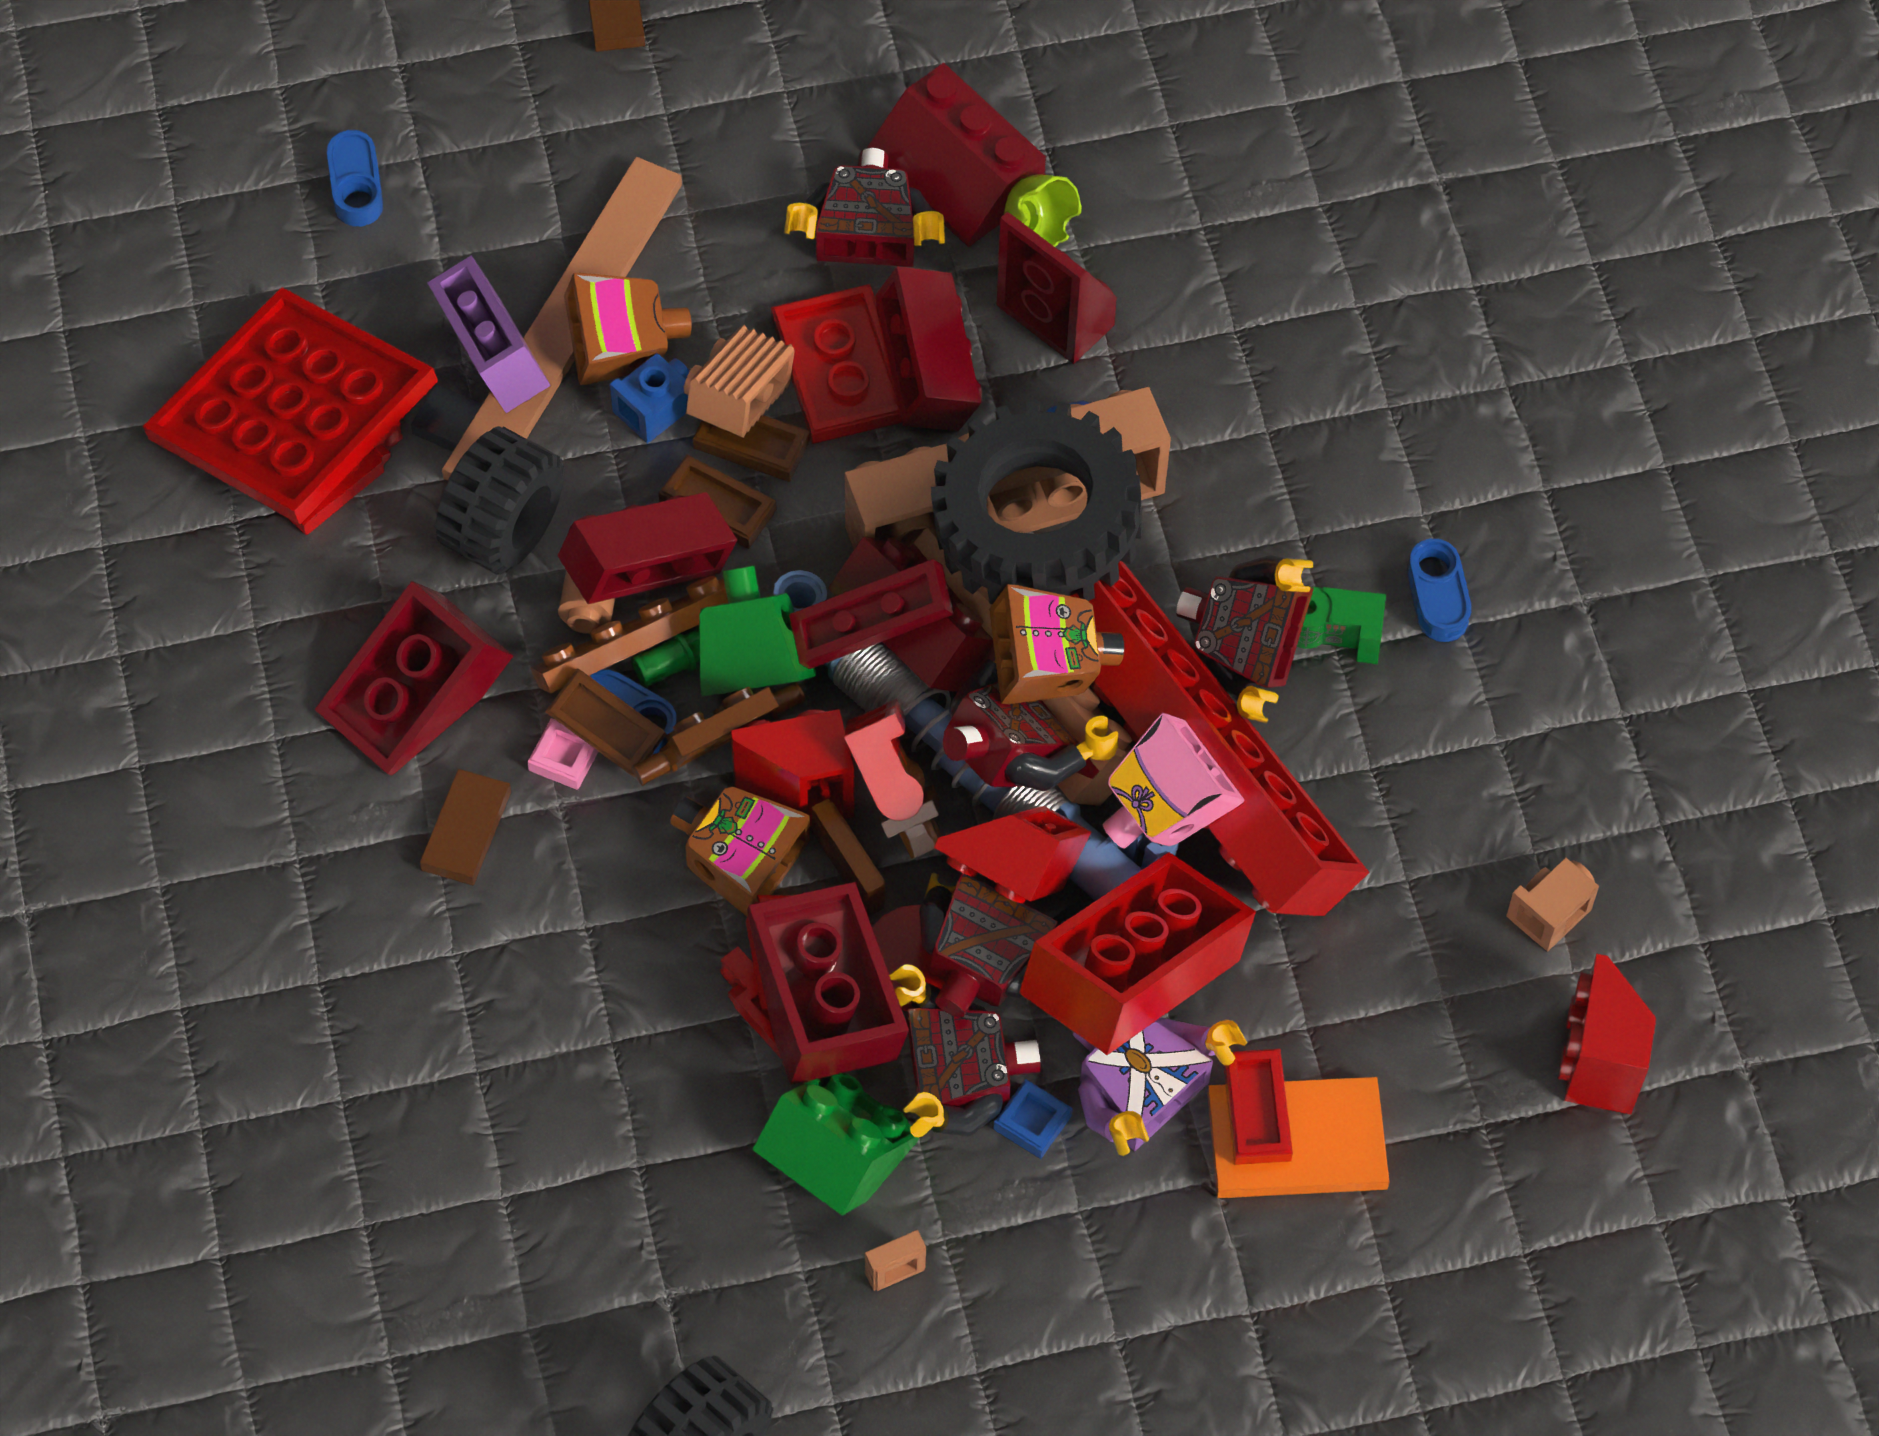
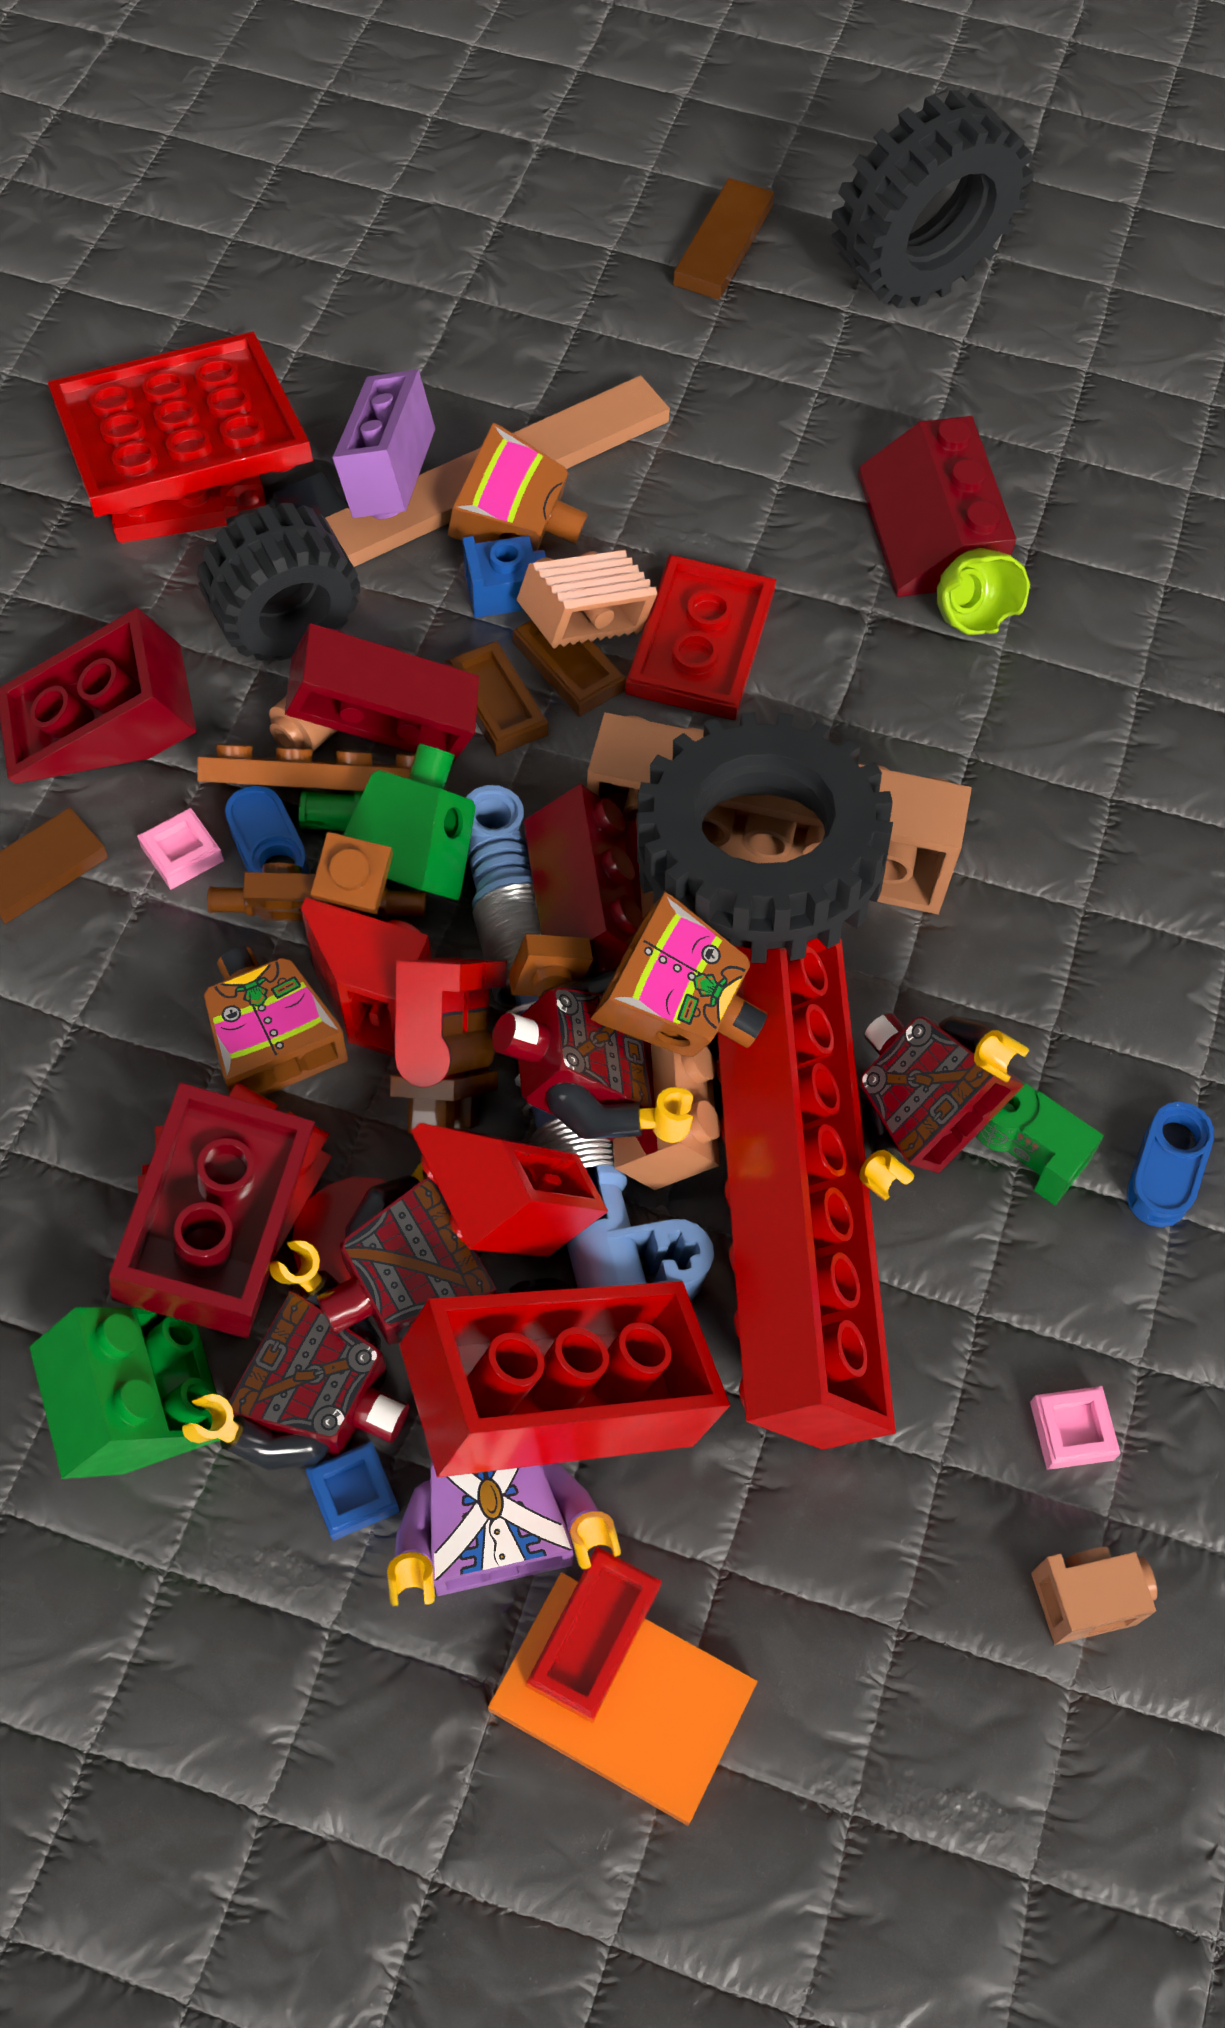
camera: 30 degrees right, 0 degrees up
blue piece [327,130,383,227] -> none
reddish brown tile [545,668,667,778] -> none
torso [784,148,945,267] -> none
dark red plate [789,559,954,669] -> none
reddish brown tile [812,798,885,916] -> none
nougat tile [865,1230,926,1291] -> none
dark red brick [875,266,982,431] -> none
dark red slope [996,211,1117,364] -> none
bright pink torso [1103,713,1245,849] -> none
red slope [1558,954,1656,1115] -> none
none -> dark orange plate [310,832,393,915]
none -> dark orange plate [509,934,593,997]
none -> bright pink tile [1030,1386,1121,1470]

